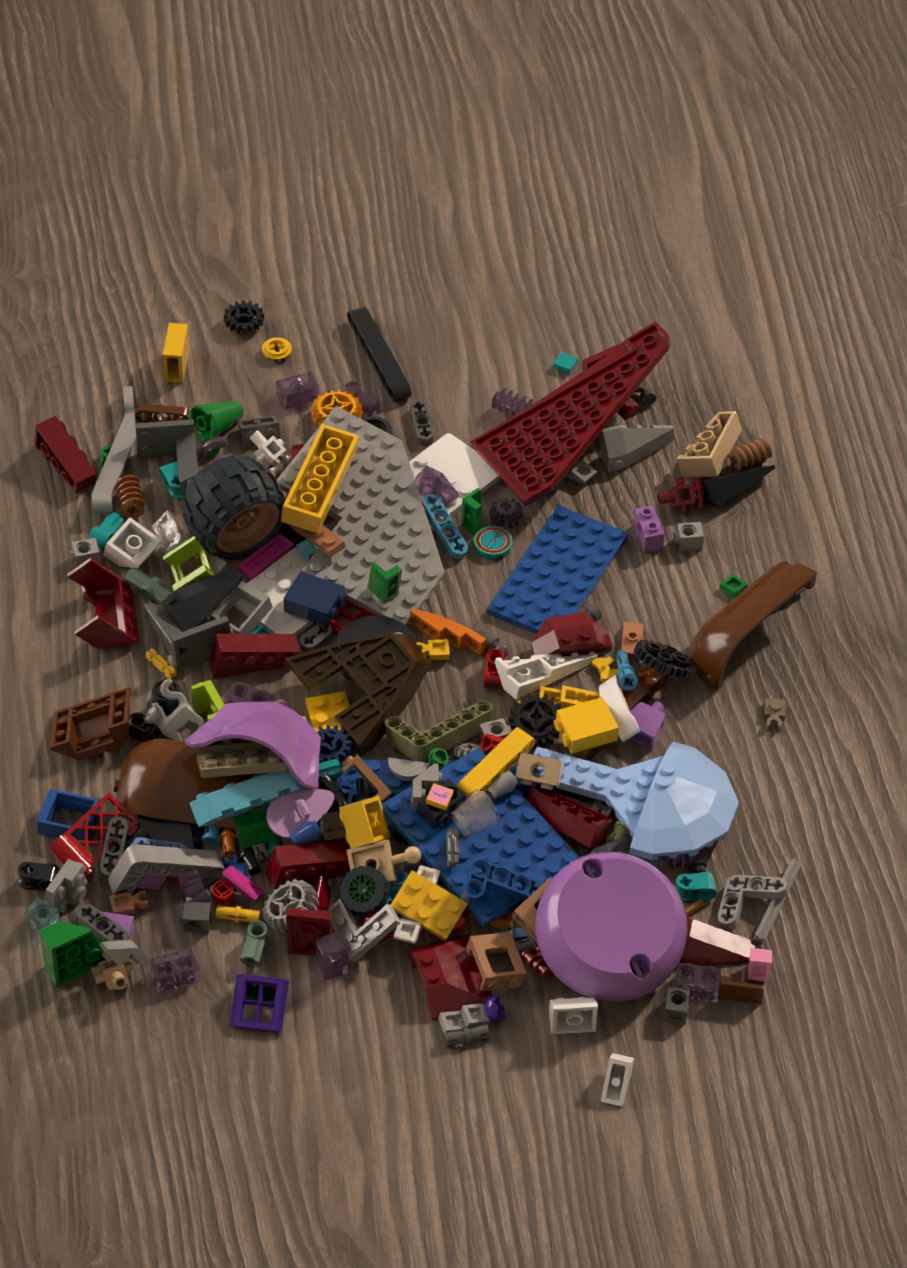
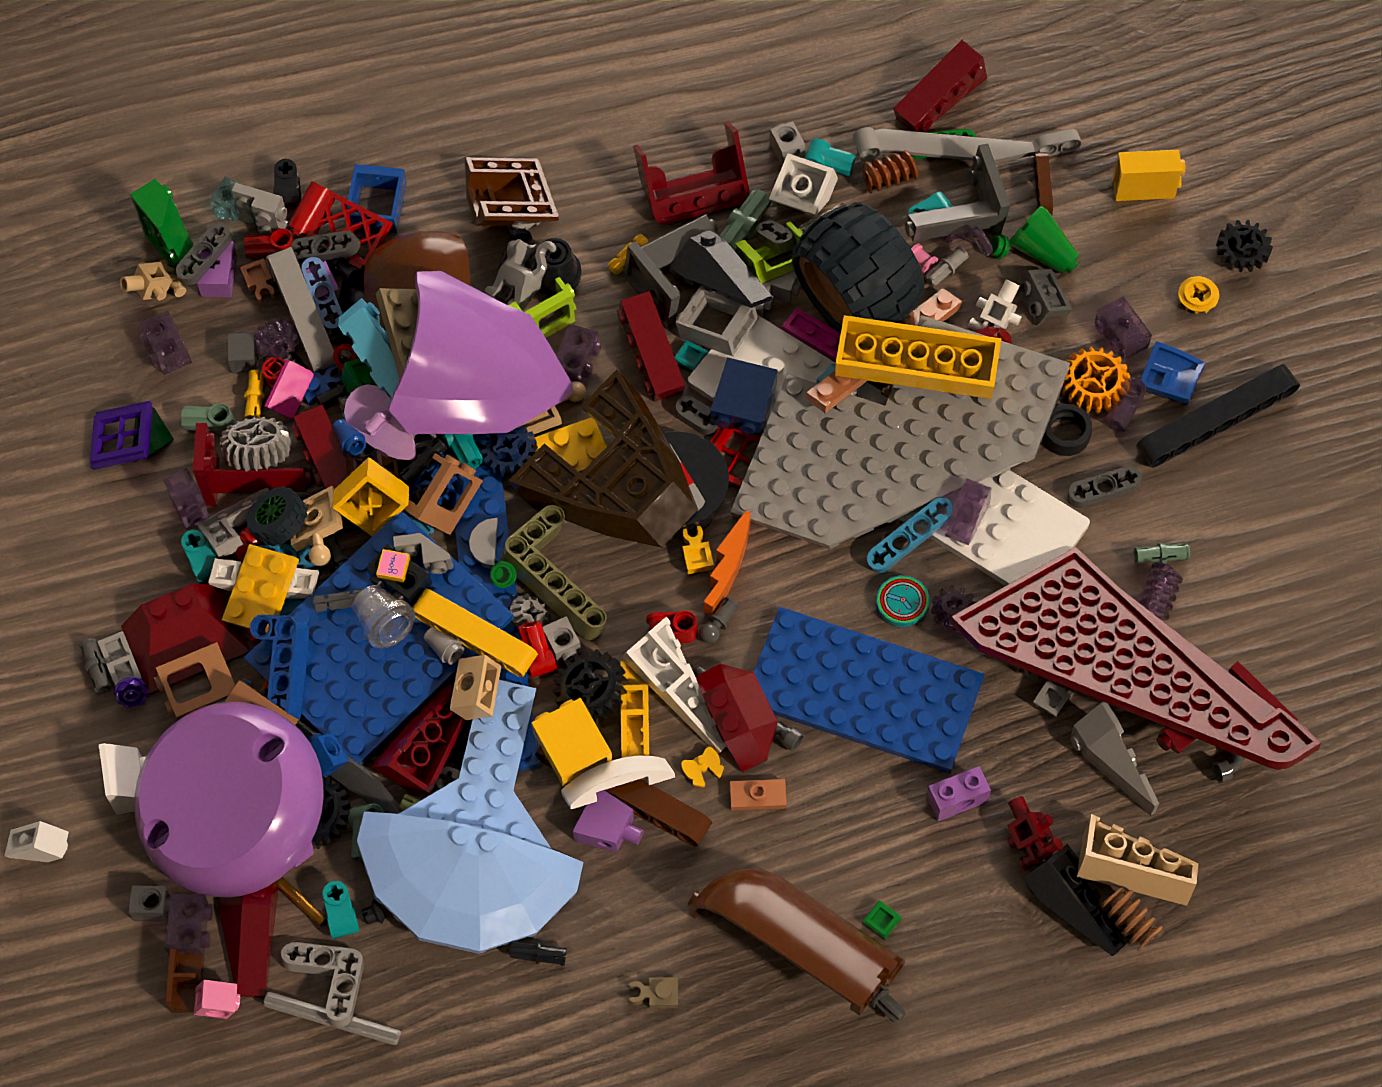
camera: 85 degrees right, 15 degrees up
light grey slope [99,940,152,968] -> none
green panel [368,563,402,603] -> none
green panel [461,488,482,535] -> none
teal tile [553,352,578,374] -> none
dark azure pin [615,650,638,690] -> none
black gear [633,639,698,680] -> none
light grey brick [673,522,704,551] -> none
none -> teal piece [181,530,217,584]
none -> red piece [244,228,294,258]
none -> red cone [333,344,359,369]
none -> black axle [509,941,567,966]
none -> dark grey beam [756,220,795,253]
none -> sand green pin [1133,543,1190,565]
none -> blue plate [1139,341,1205,404]

